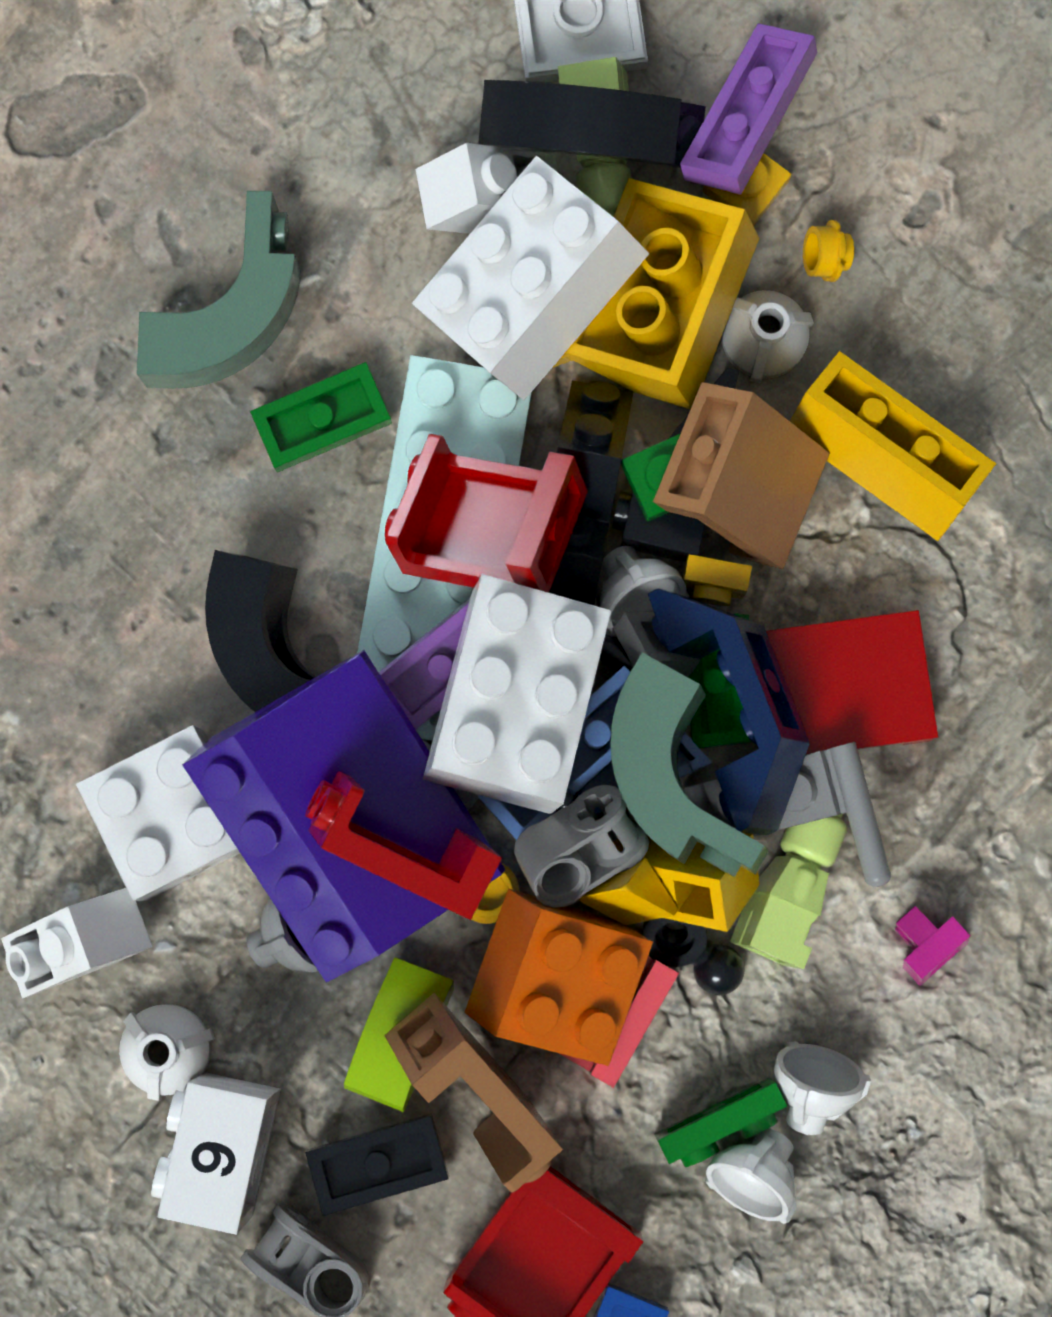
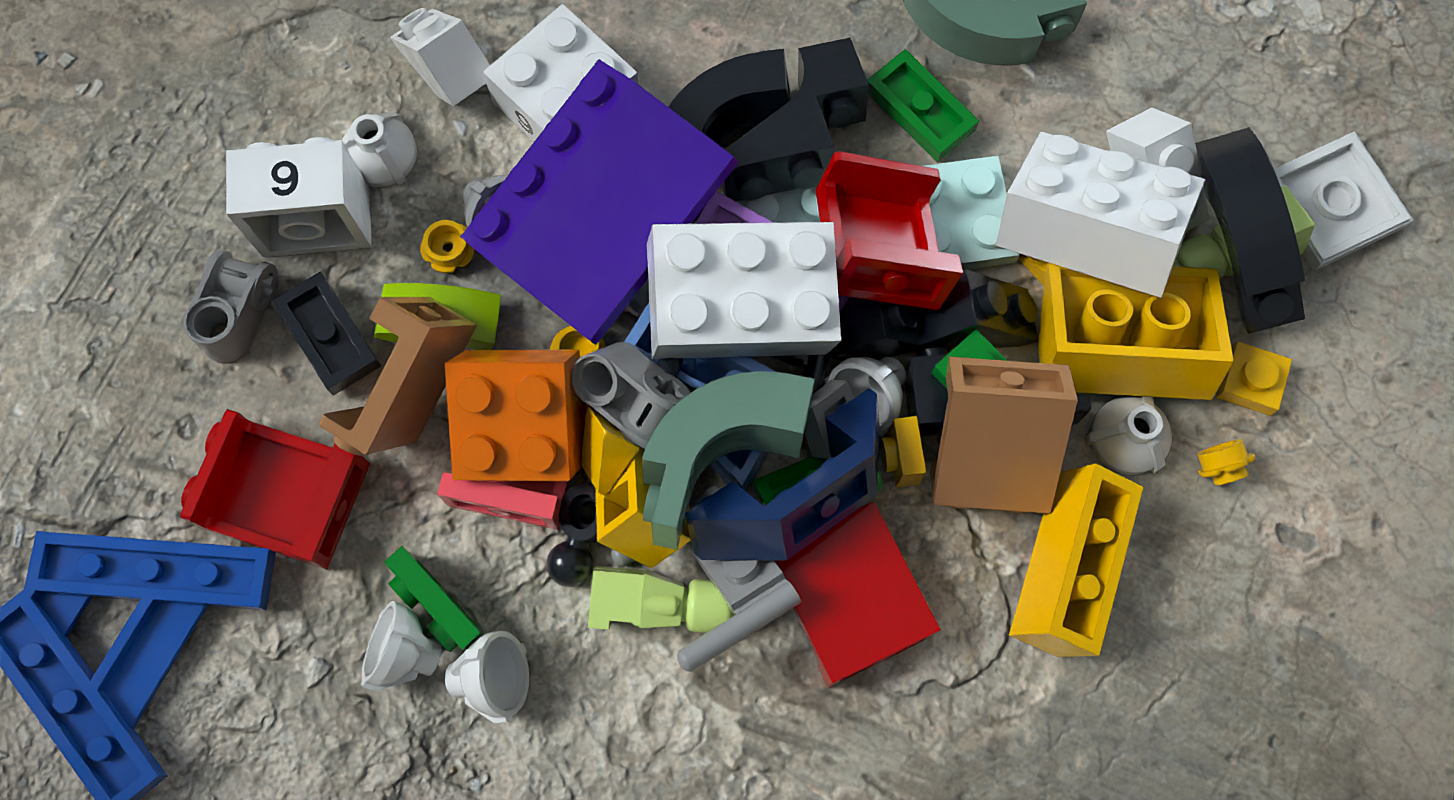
camera: 70 degrees right, 10 degrees down
red panel [305,771,502,920] -> none
medium lavender plate [680,23,817,195] -> none
dark pink tile [895,906,971,986] -> none
none -> yellow plate [420,220,475,273]
none -> black arch [723,37,869,202]

